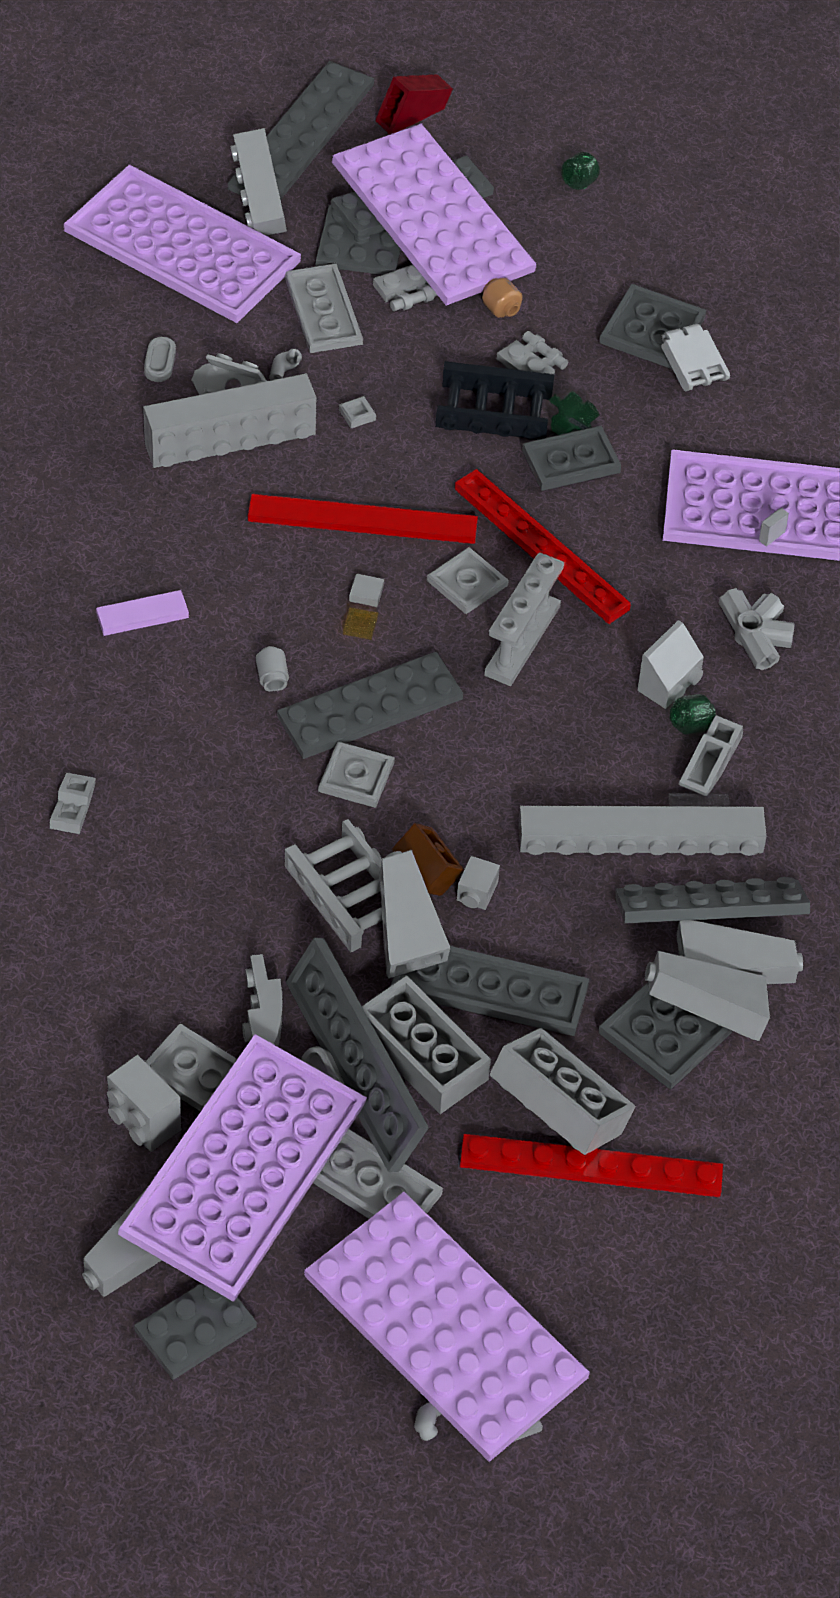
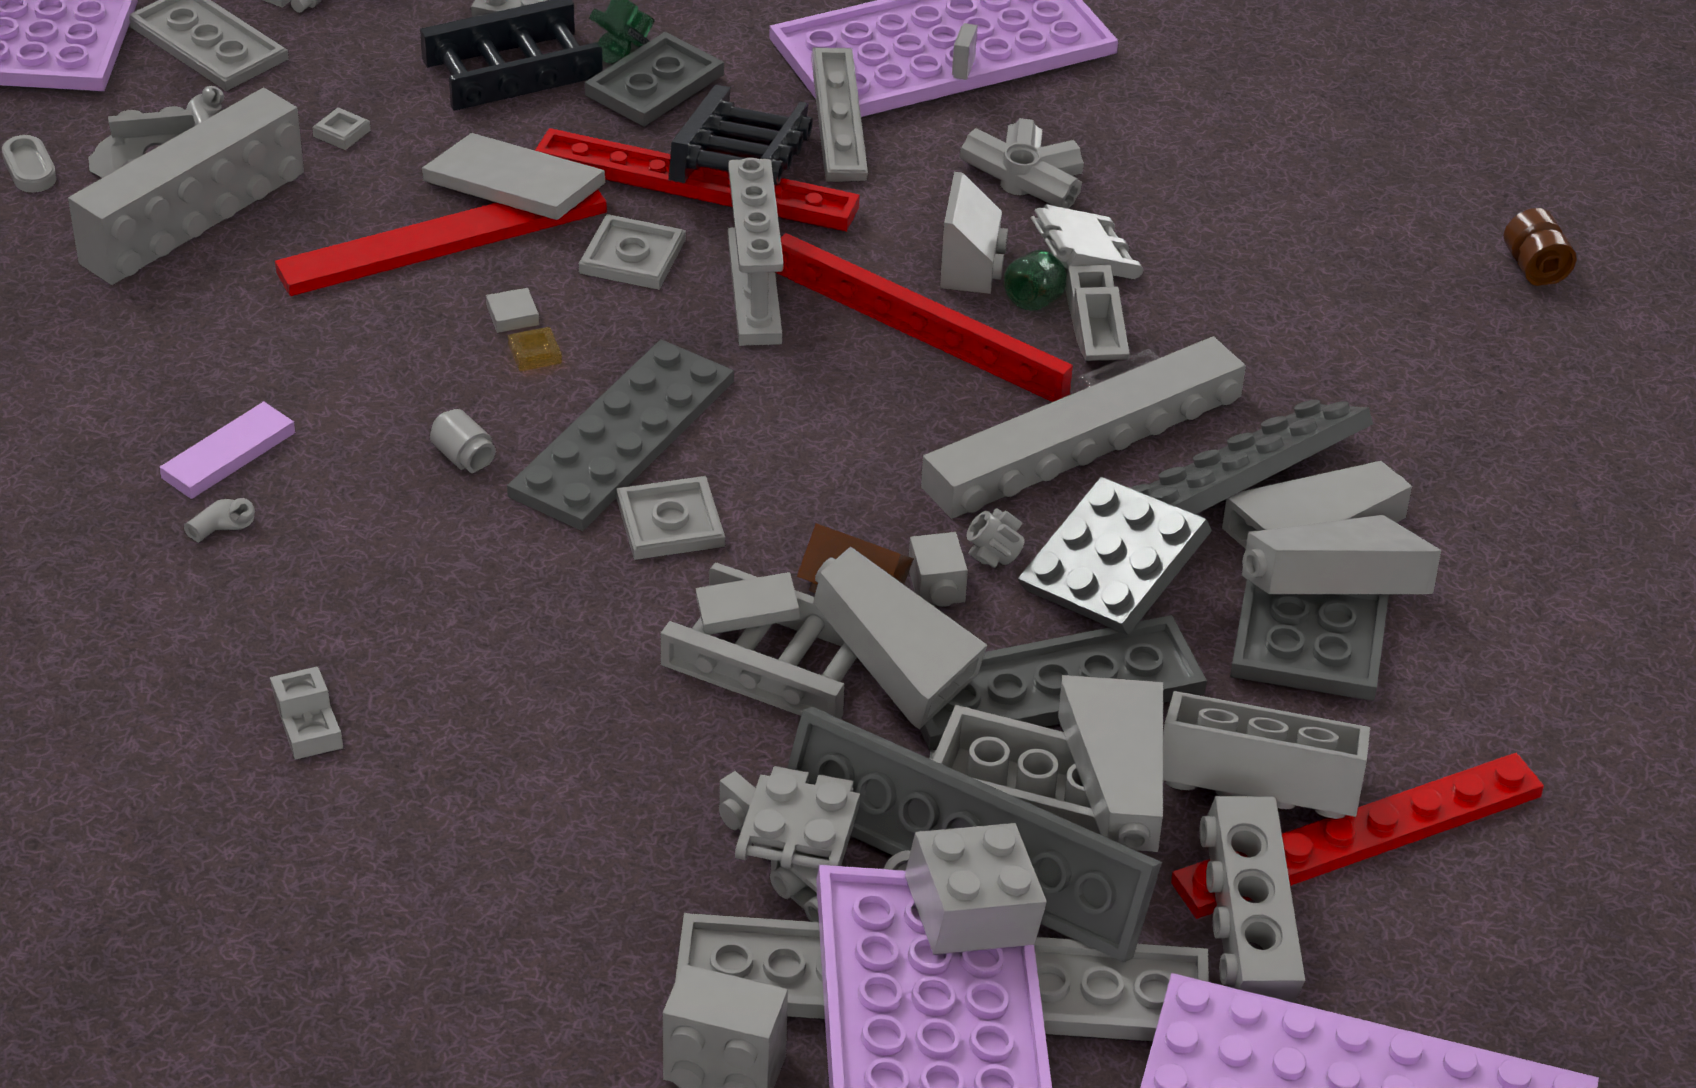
camera: 30 degrees left, 10 degrees down
none -> light grey arm [184,498,255,543]
none -> light grey tile [422,133,606,220]
none -> black fence [668,84,813,186]
none -> light grey tile [696,572,800,635]
none -> light grey plate [735,766,860,869]
none -> red plate [775,233,1073,402]
none -> light grey tile [811,47,868,182]
none -> light grey brick [905,823,1047,955]
none -> light grey gear [967,508,1024,568]
none -> plate [1018,477,1212,635]
none -> plate [1031,204,1143,279]
none -> light grey slope [1058,675,1163,852]
none -> light grey brick [1199,796,1305,1003]

